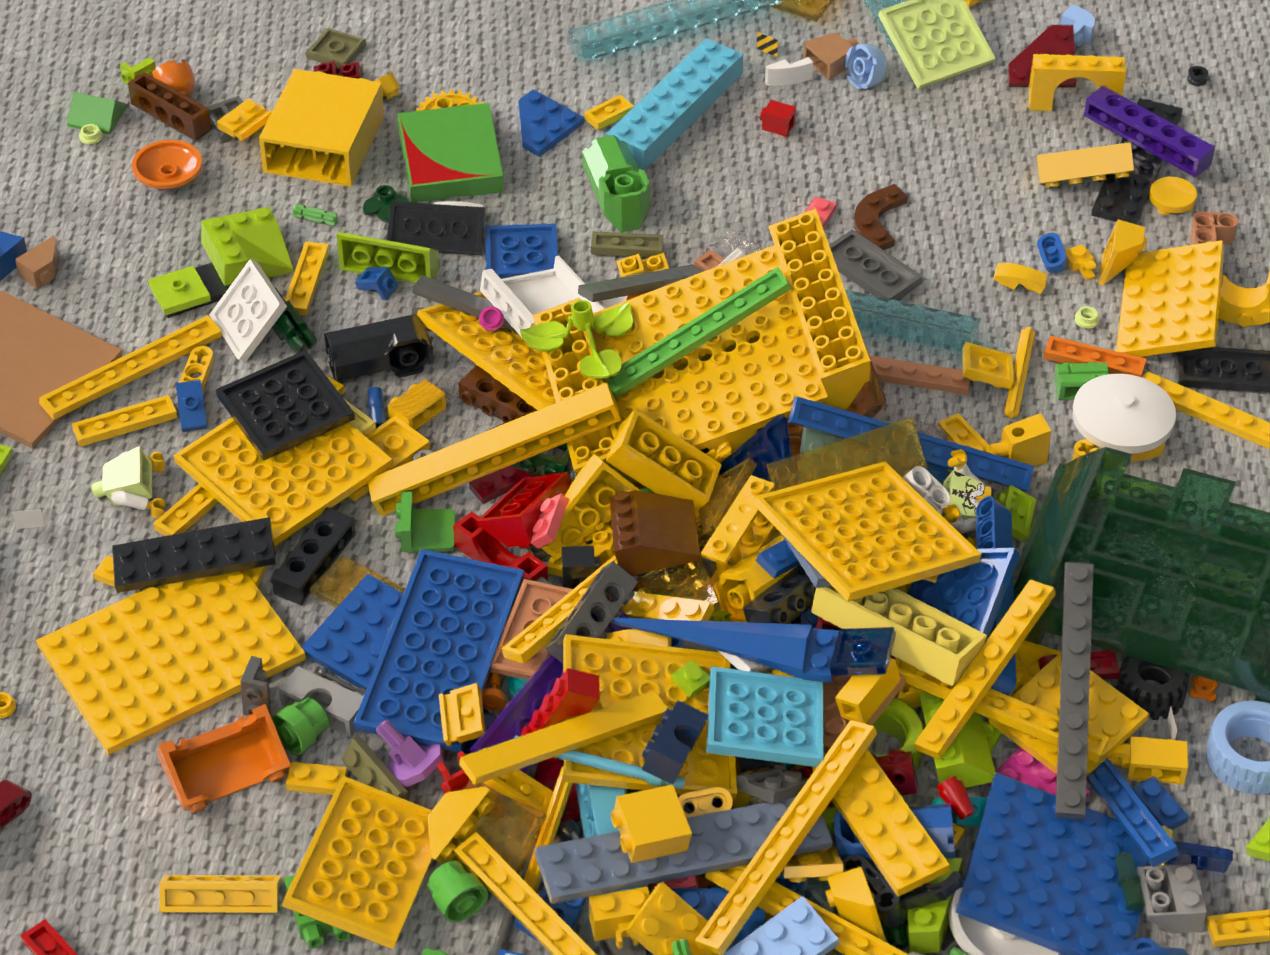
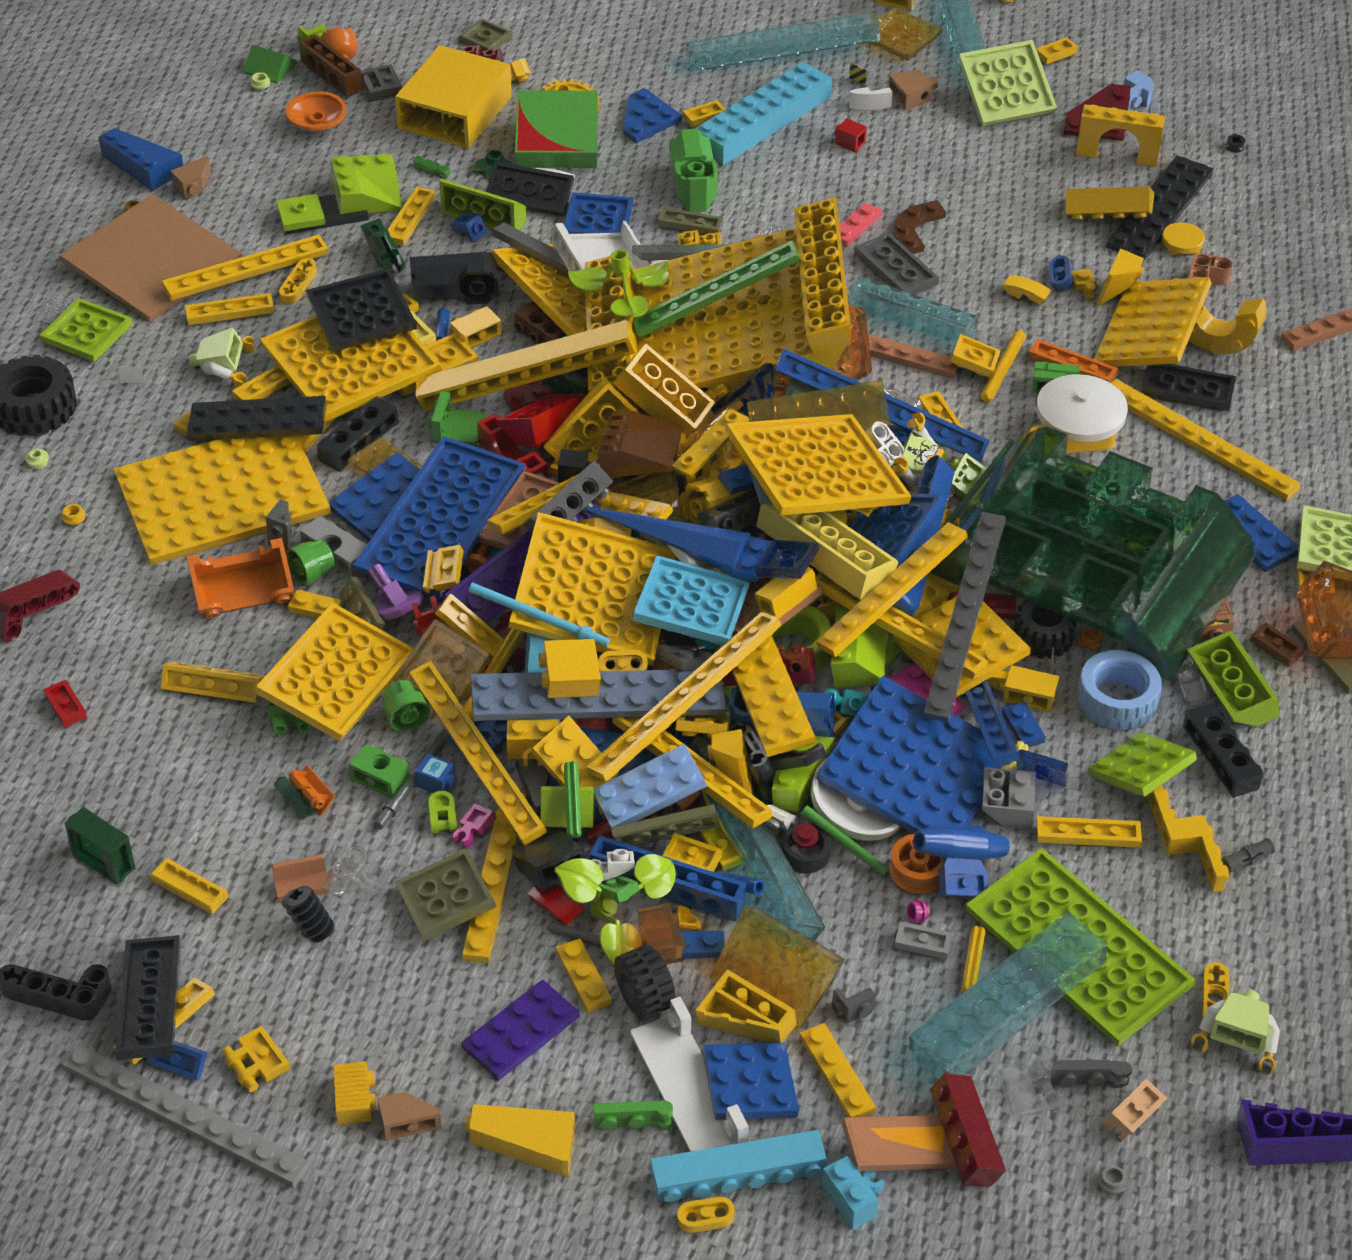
camera: 10 degrees right, 0 degrees up
blue plate [175,380,207,432] -> none
white plate [210,259,287,362] -> none
yellow plate [217,99,272,142] -> none
yellow slope [428,787,497,865] -> none
yellow tile [459,690,668,785] -> none
dark pink plate [479,306,504,331] -> none
red arch [521,668,600,762] -> none
coral plate [530,493,569,548] -> none
dark blue arch [641,700,709,785] -> none
lime plate [670,660,710,698] -> none
light blue cylinder [845,44,888,89] -> none
red cone [936,775,975,821] -> none
yellow torso [989,413,1051,466] -> none
yellowish green plate [1075,306,1099,329] -> none
dark purple brick [1084,86,1215,178] -> none
clear green axle [1115,852,1145,911] -> none

